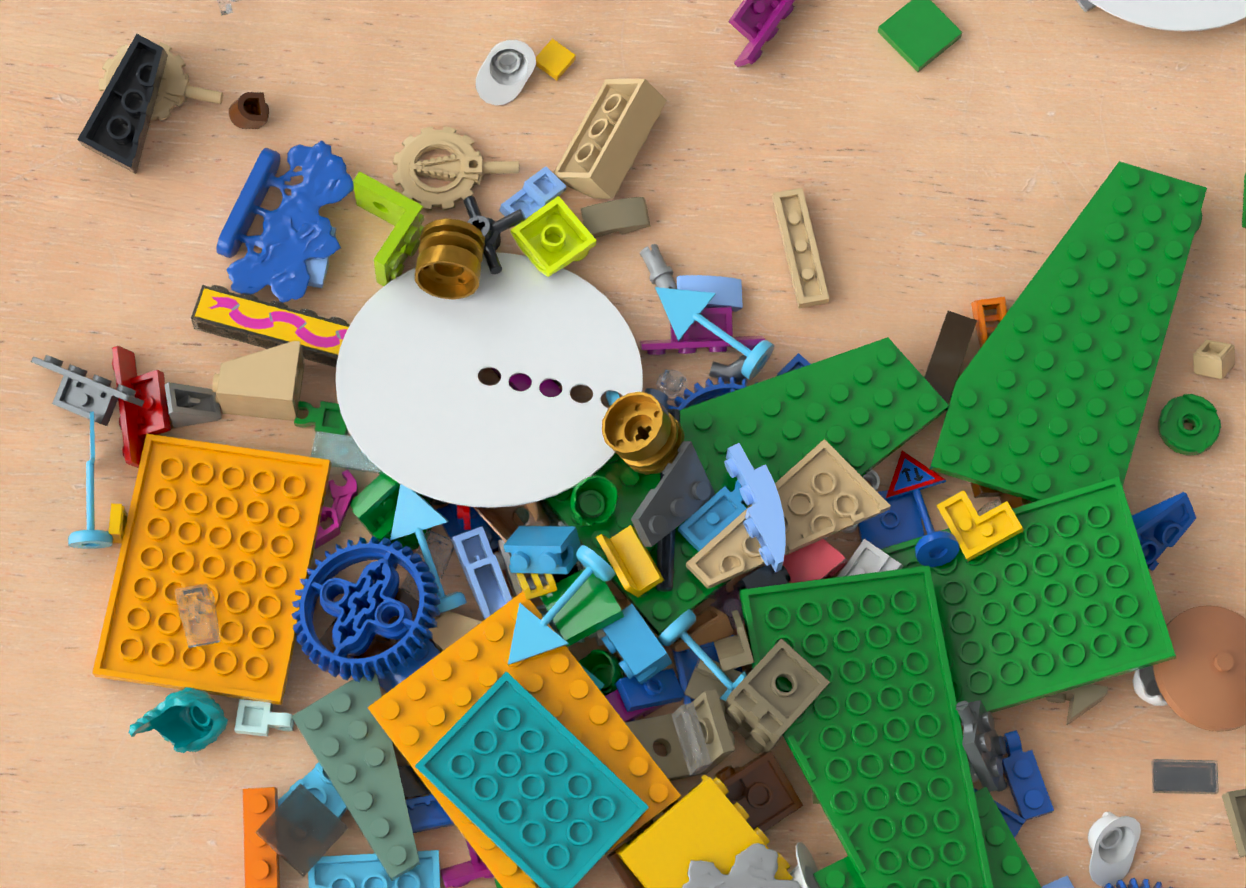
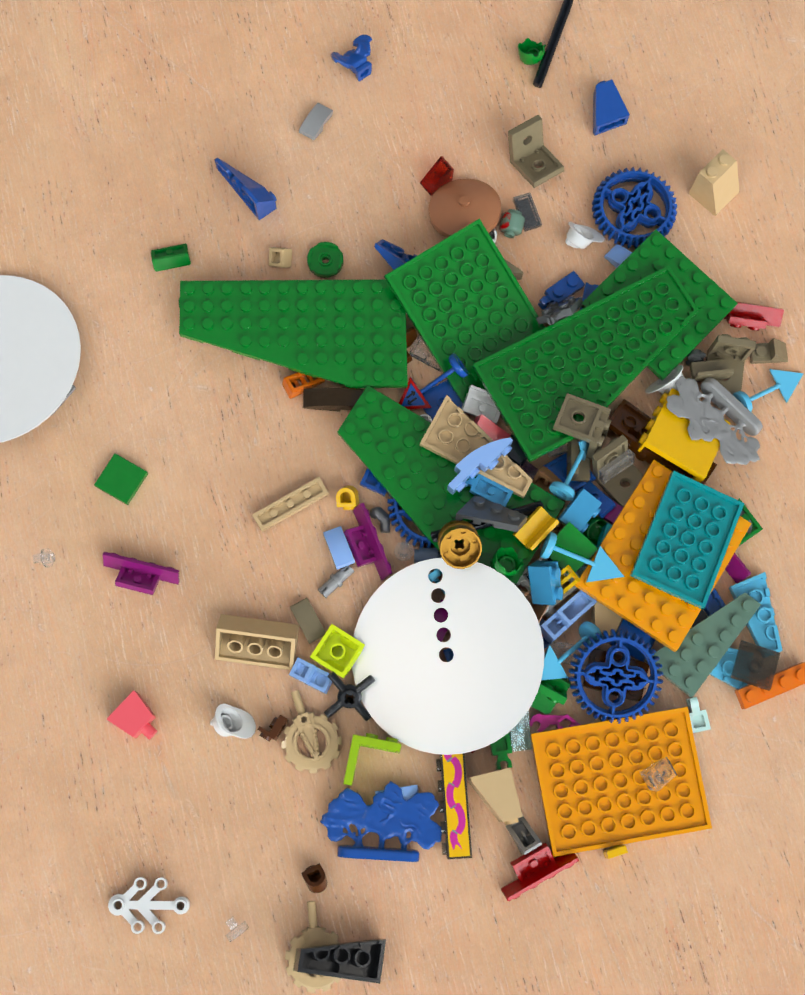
camera: 110 degrees left, 5 degrees up
bracket [31,355,144,426] -> none
medium azure piece [68,412,113,549] -> none
teal hair [128,687,228,753] -> none
pearl gold wheel [415,218,485,300] -> none
yellow tile [536,38,576,81] -> none
medium azure piece [655,287,775,380] -> none
dark tan panel [713,610,754,671] -> none
yellow plate [936,490,1024,562] -> none
none -> reddish brown bracket [257,715,289,742]
none -> yellow plate [336,485,359,510]
none -> sand green head [499,209,525,238]

